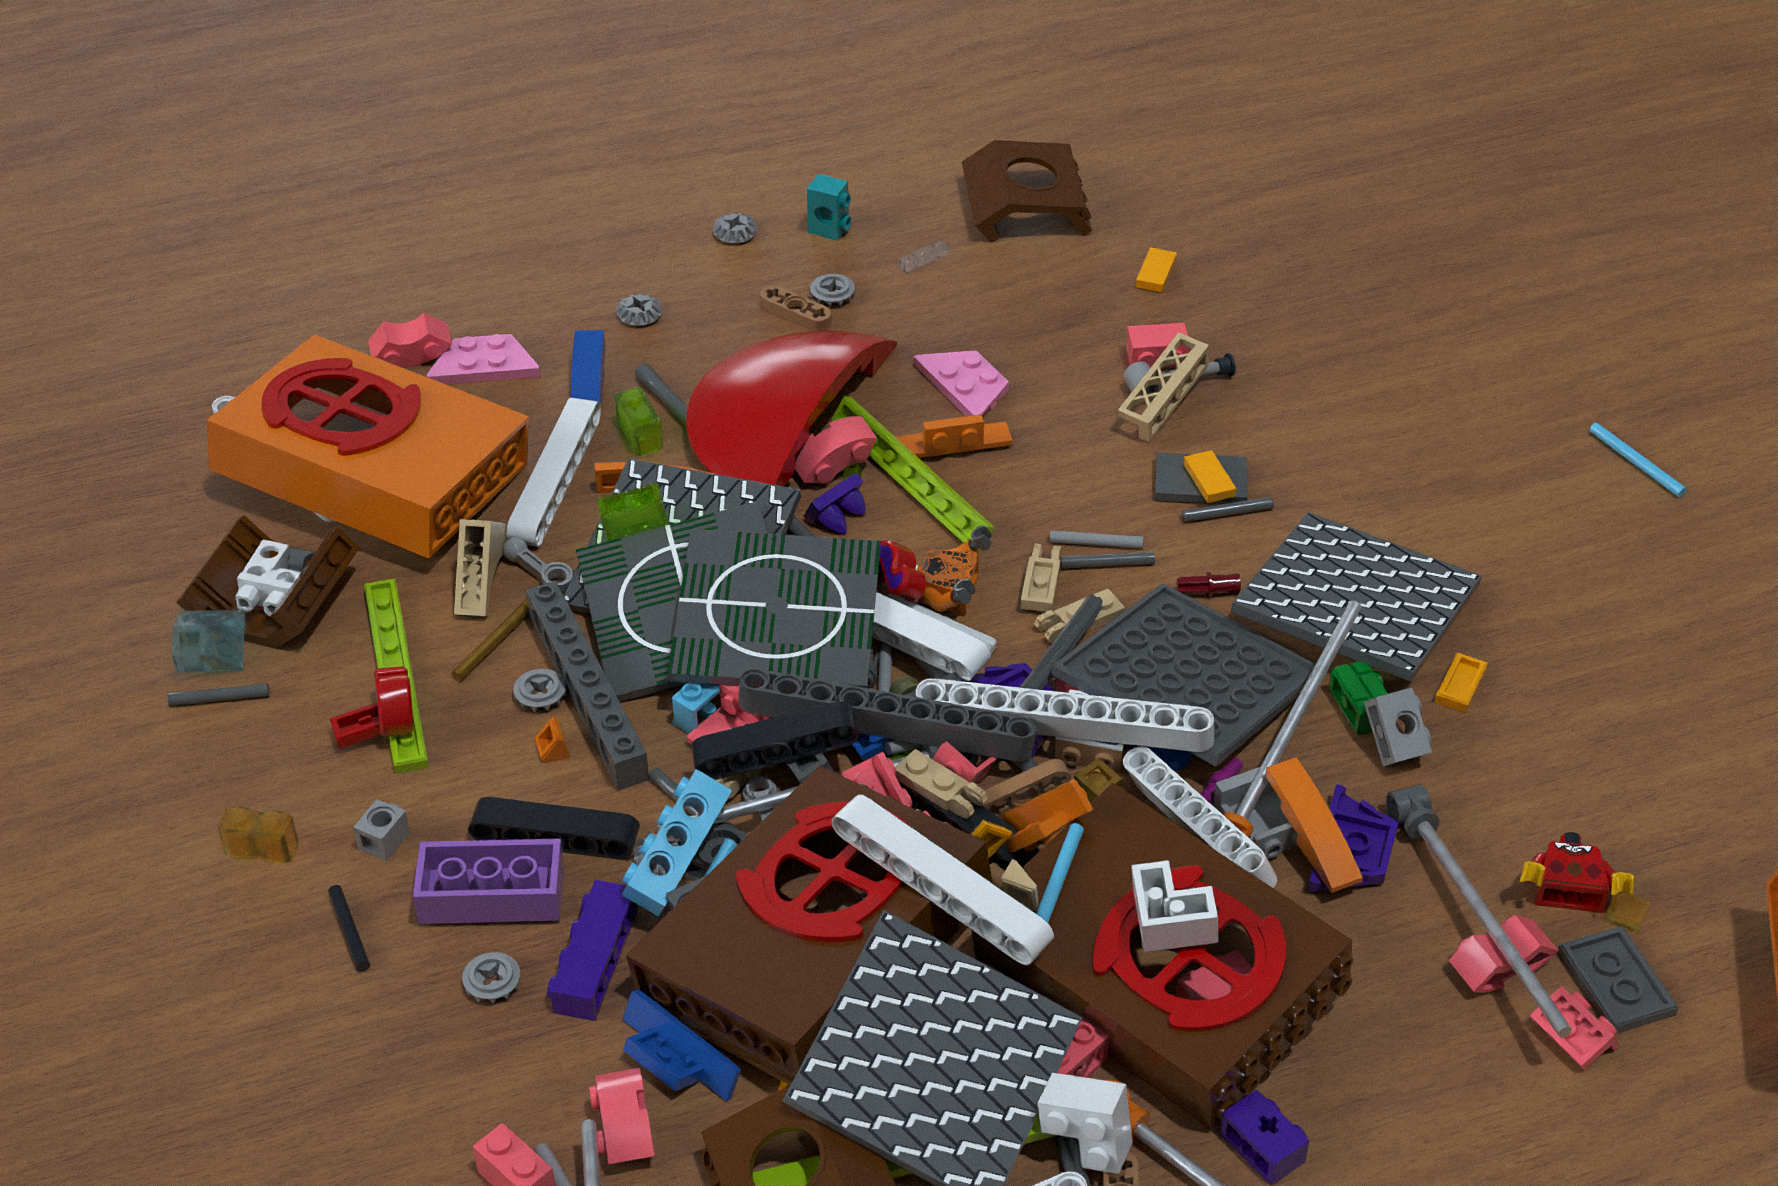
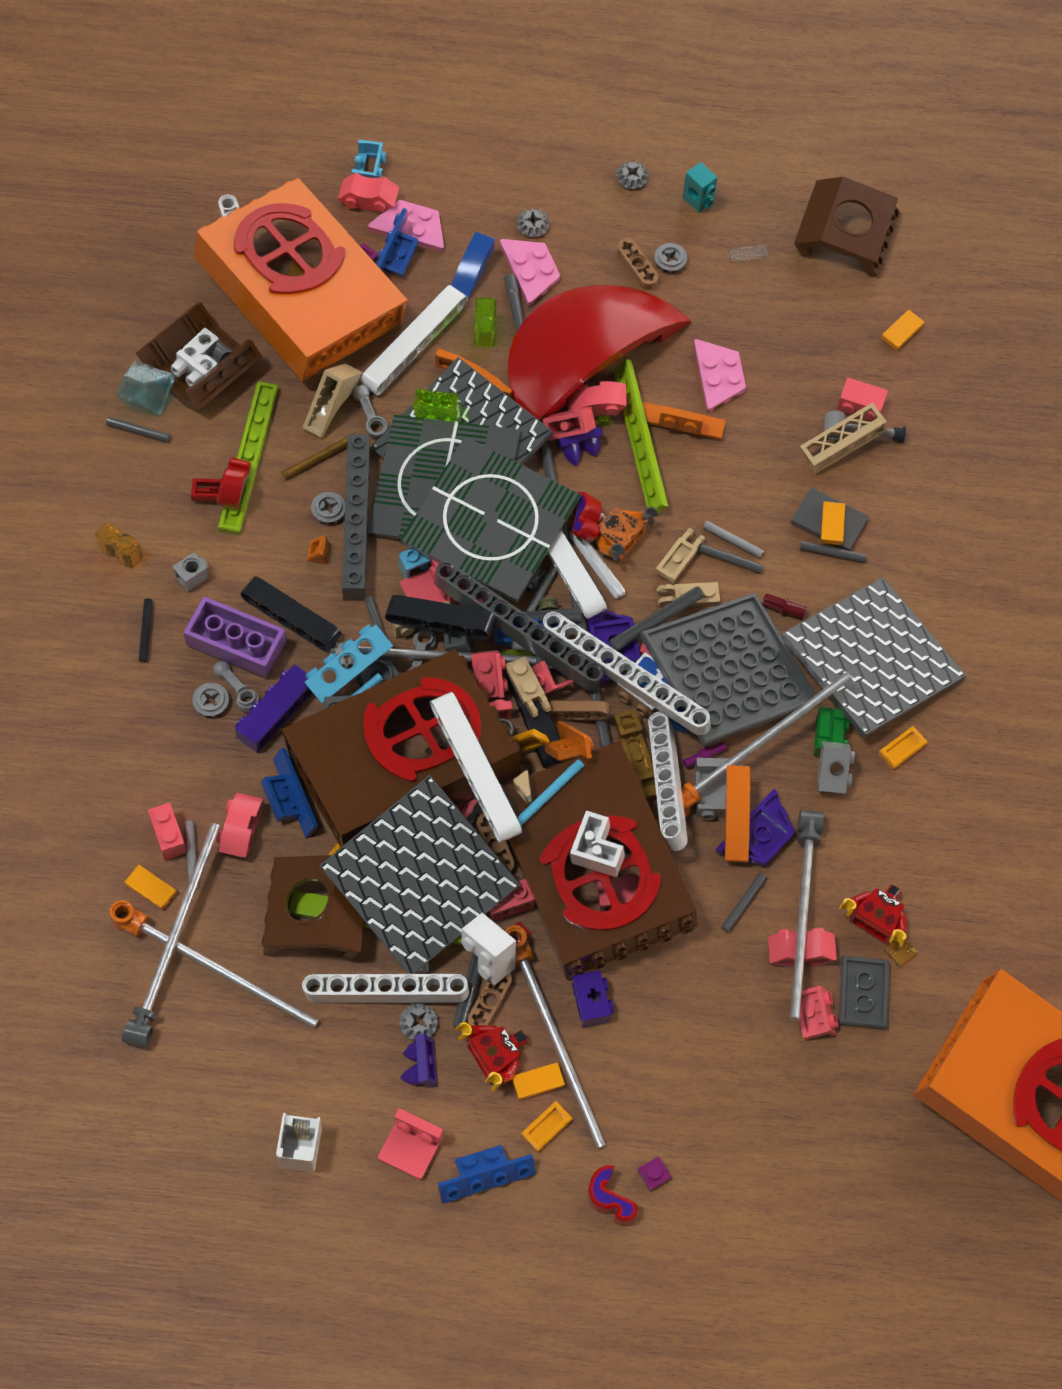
camera: 20 degrees right, 20 degrees up
none -> light grey piece [213,661,260,712]
none -> medium azure window [352,140,386,178]
none -> blue bracket [377,208,419,278]
none -> bright pink wing [499,239,560,307]
none -> coral brick [543,407,596,440]
none -> dark grey bar [721,873,767,933]

